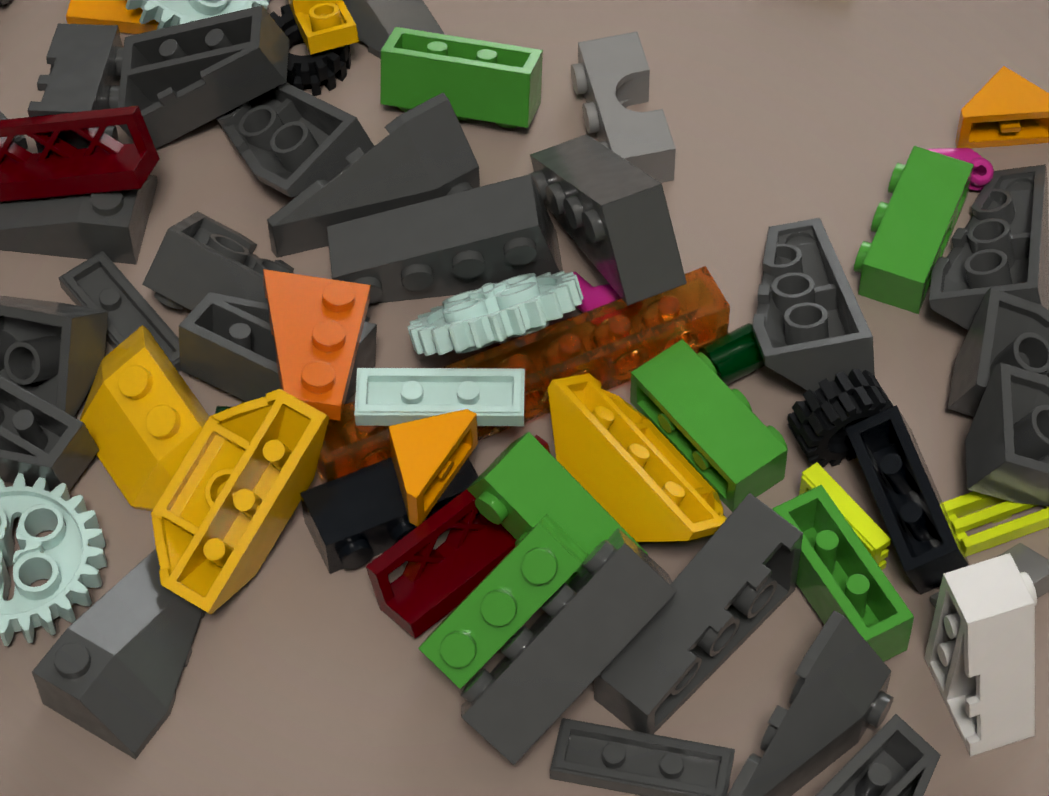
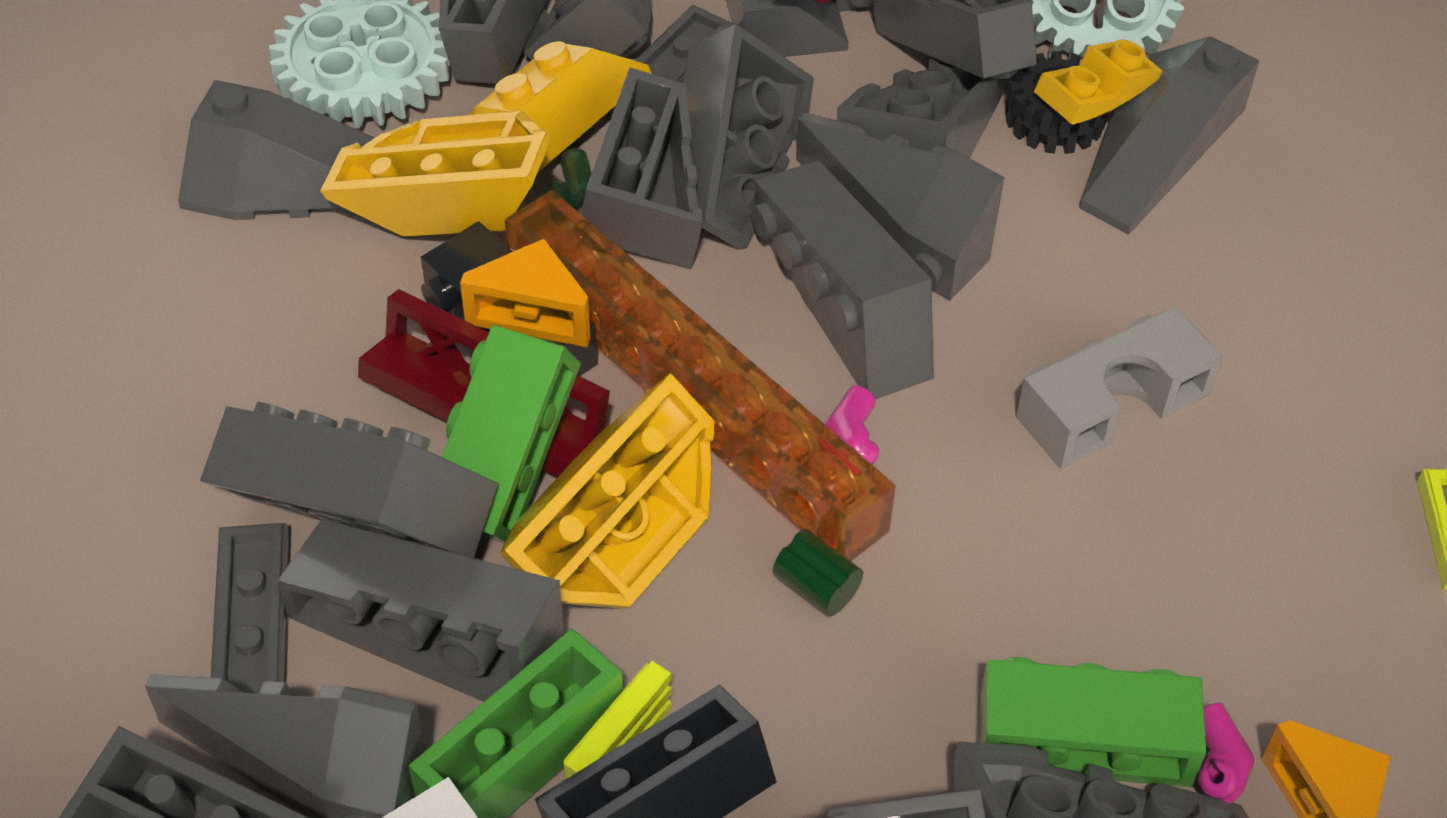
camera: 70 degrees right, 5 degrees down
orange wing [263,269,371,421] -> none
light aqua tile [354,368,525,426] -> none
bright green brick [380,27,543,128] -> none
light aqua gear [407,271,584,356] -> none
bright green brick [418,514,588,689] -> none
dark grey wedge [530,134,687,306] -> none
bright green brick [630,339,788,512] -> none
dark grey wedge [752,218,875,391] -> none
black tyre [787,369,893,467] -> none

